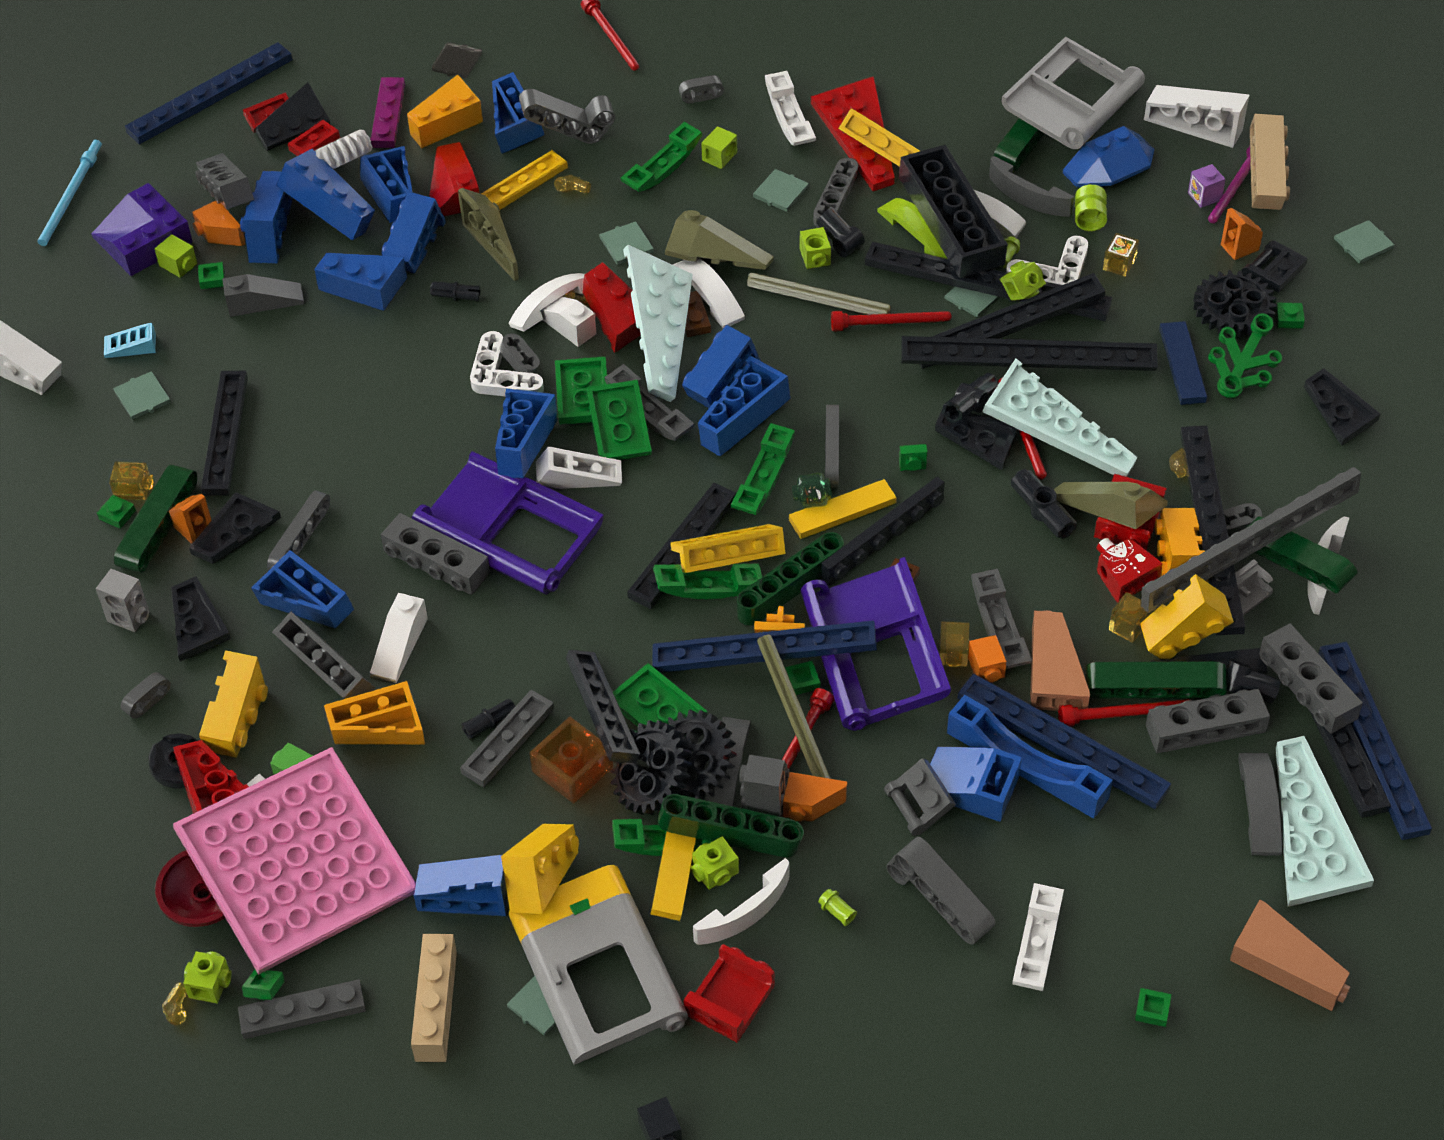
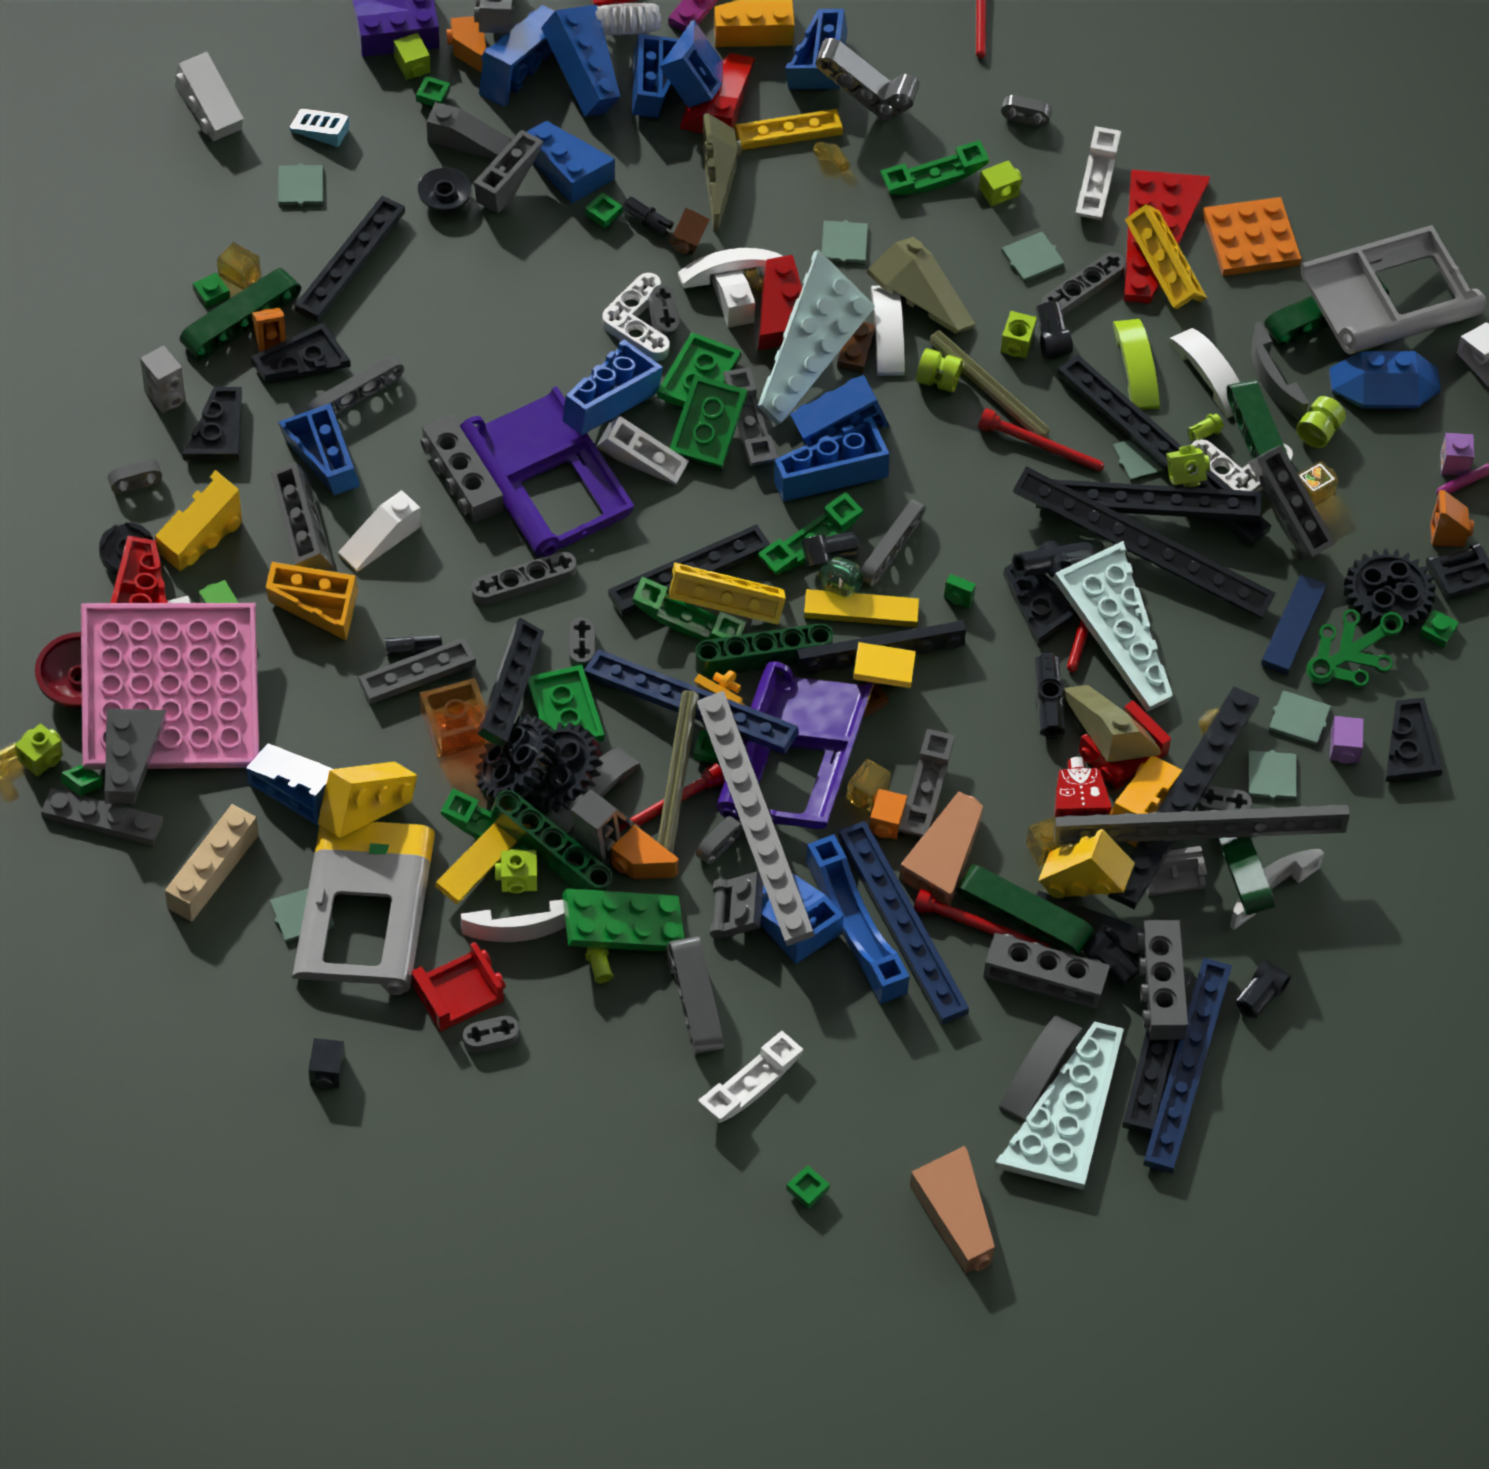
camera: 25 degrees right, 5 degrees up
blue wedge [382,192,446,273] -> none
black brick [899,145,1008,278] -> none
none -> dark grey wedge [105,709,166,804]
none -> black dish [418,167,471,211]
none -> dark grey beam [463,1016,519,1054]
none -> dark grey beam [471,552,576,605]
none -> dark grey slope [474,130,544,214]
none -> green plate [562,889,684,952]
none -> dark grey beam [569,617,595,669]
none -> green plate [585,192,623,228]
none -> blue slope [660,20,723,108]
none -> reddish brown brick [669,208,710,255]
none -> dark grey beam [696,816,743,865]
none -> light grey plate [697,691,815,946]
none -> black piece [801,531,860,568]
none -> yellow slope [853,642,916,688]
none -> lime wheel [916,348,963,393]
none -> orange plate [1203,197,1302,276]
none -> dark green beam [1226,379,1292,464]
none -> black piece [1235,959,1291,1019]
none -> dark grey brick [1248,445,1336,560]
none -> sand green piece [1248,750,1297,800]
none -> sand green piece [1269,690,1331,746]
none -> medium lavender brick [1330,716,1364,764]

